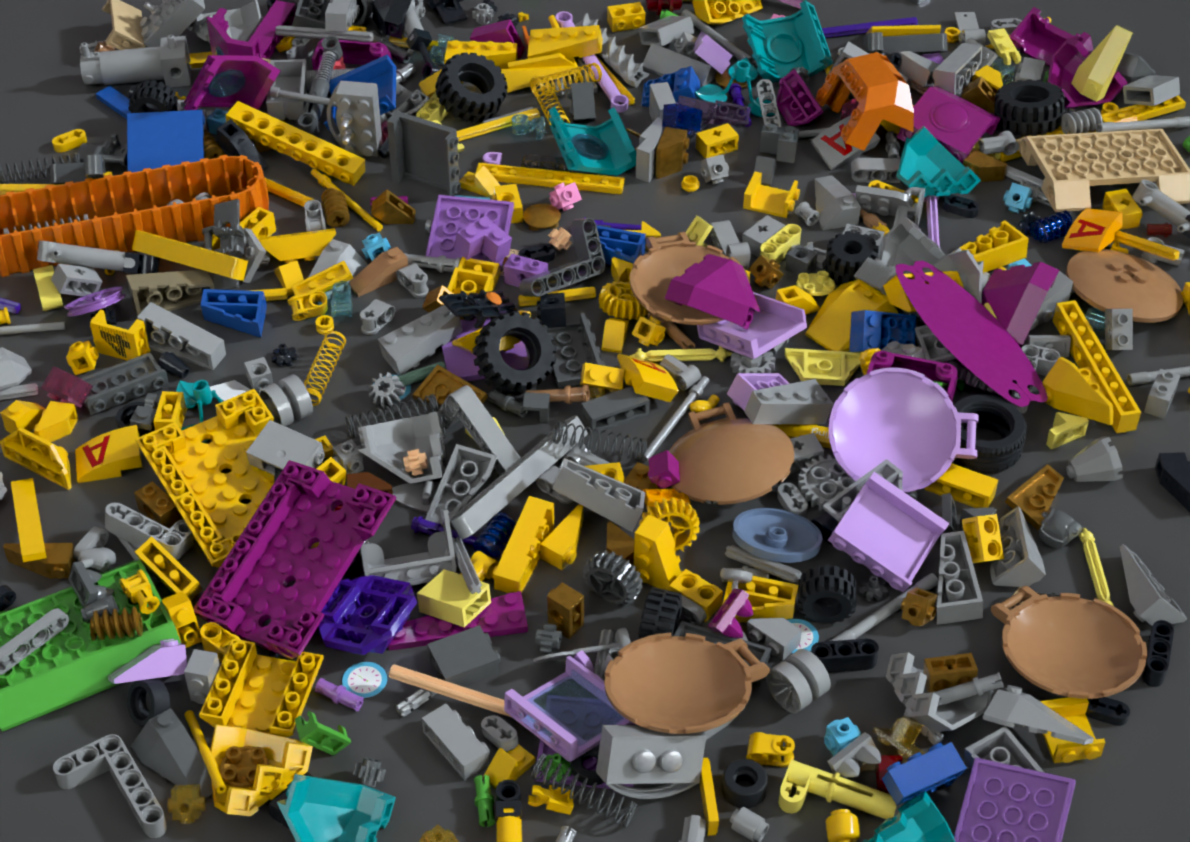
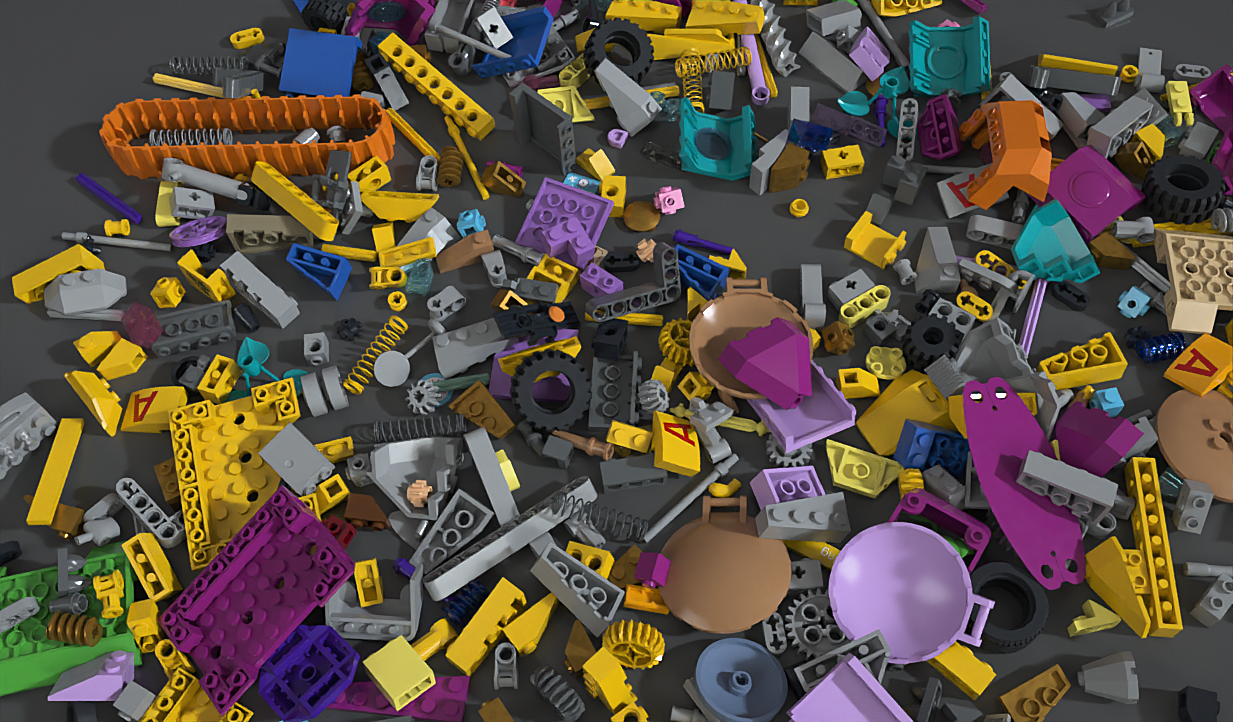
camera: 20 degrees right, 15 degrees up
white sticker [210,380,259,401] -> none
light grey piece [327,81,382,157] -> none
light grey axle [452,537,482,594] -> none
yellow tile [475,163,625,195] -> none
blue slope [641,66,700,109] -> none
light yellow slope [686,215,713,247] -> none
light grey brick [700,154,729,184] -> none
dark purple axle [822,17,918,38] -> none
none -> yellow slope [354,557,384,607]
none -> light grey piece [373,317,447,387]
none -> brick [474,7,513,49]
none -> light grey piece [494,643,519,690]
none -> dark grey hinge [502,278,559,304]
none -> light grey wedge [594,58,662,137]
none -> light grey gear [637,379,669,415]
none -> light grey hinge [689,397,733,432]
none -> black bush [915,289,940,316]
none -> yellow beam [957,291,993,322]
none -> light grey wedge [1016,450,1118,527]

